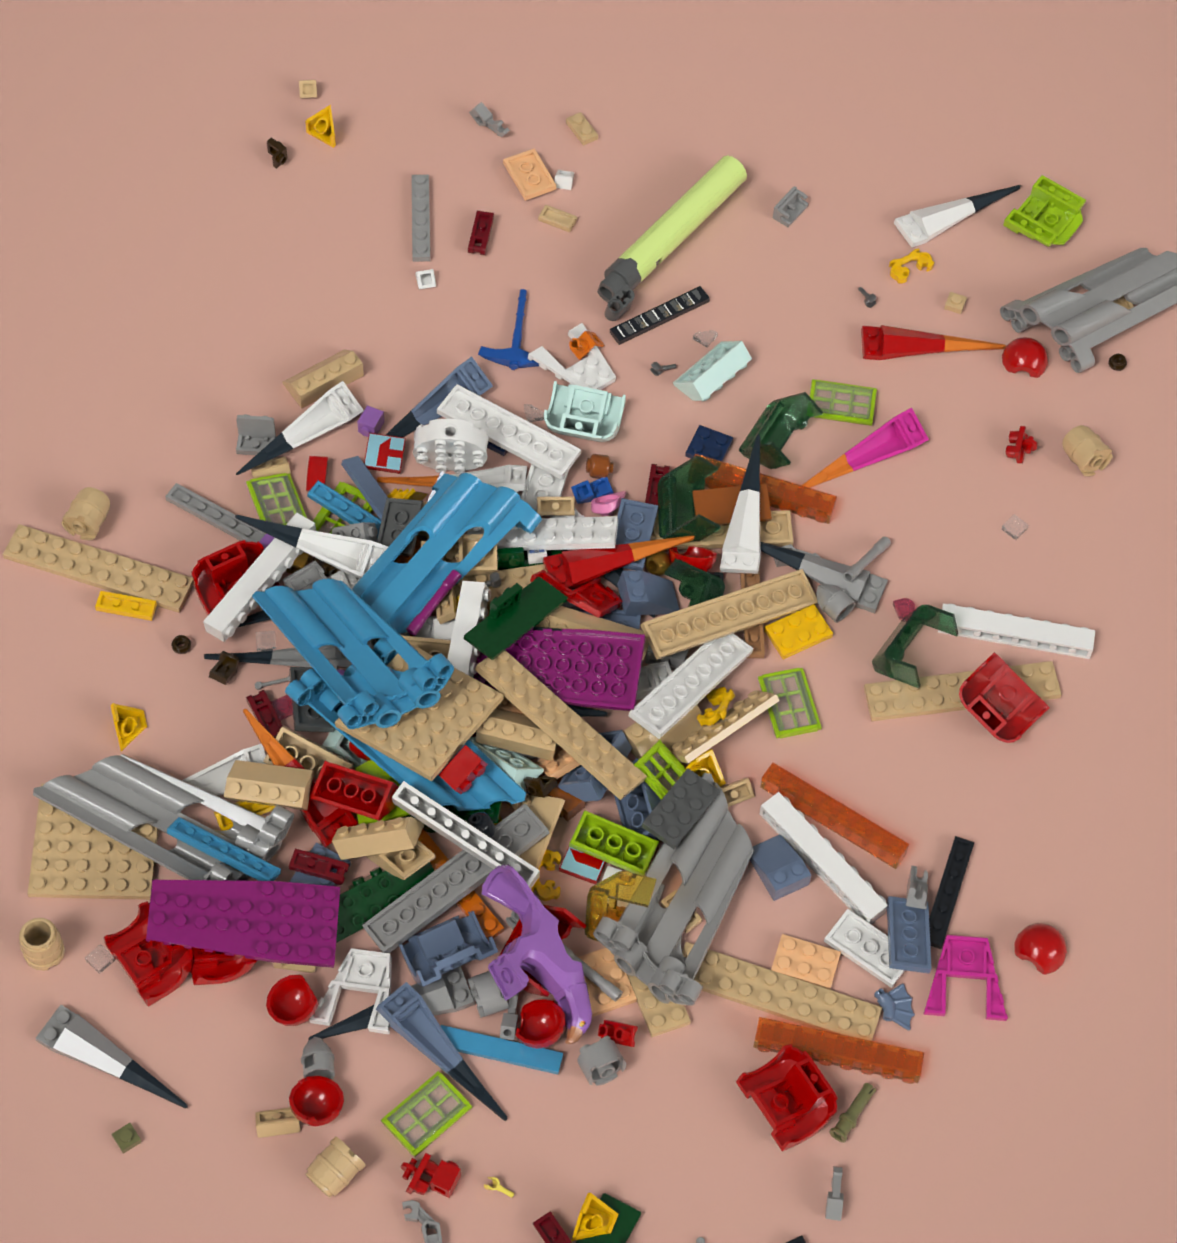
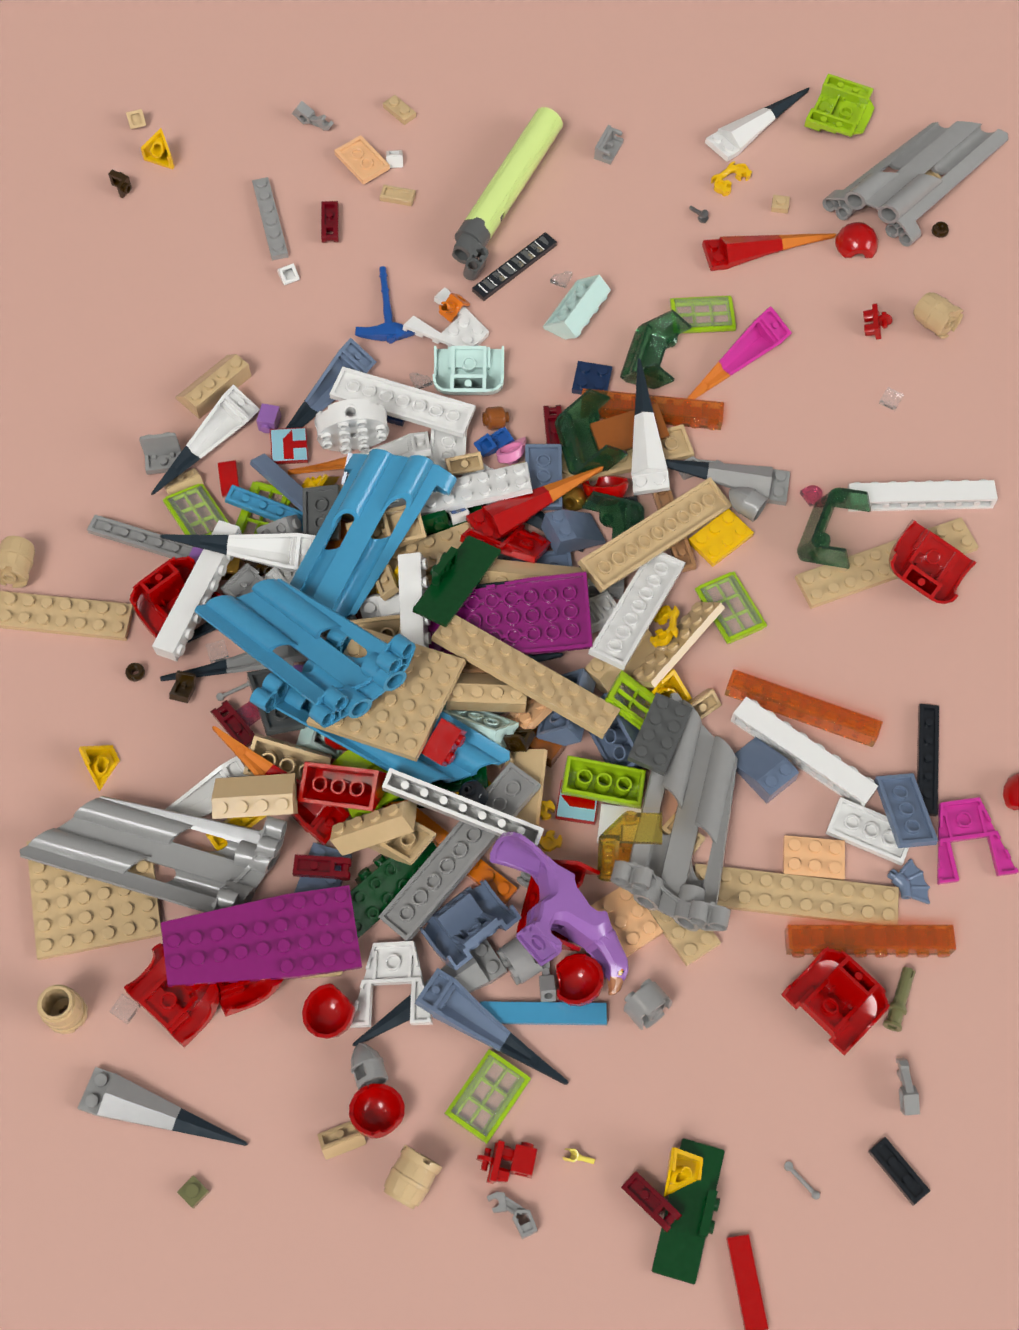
camera: 10 degrees left, 5 degrees up
yellow plate [95,591,157,621] -> none
dark azure tile [167,817,281,881] -> none
magenta piece [406,569,462,636] -> none
flat silver hand [485,572,501,588] -> none
light grey piece [563,944,623,1002] -> none
red hips [598,1020,638,1047] -> none
flat silver hand [650,362,676,376] -> none
light grey piece [843,537,891,582] -> none
light grey hinge [906,865,928,910] -> none

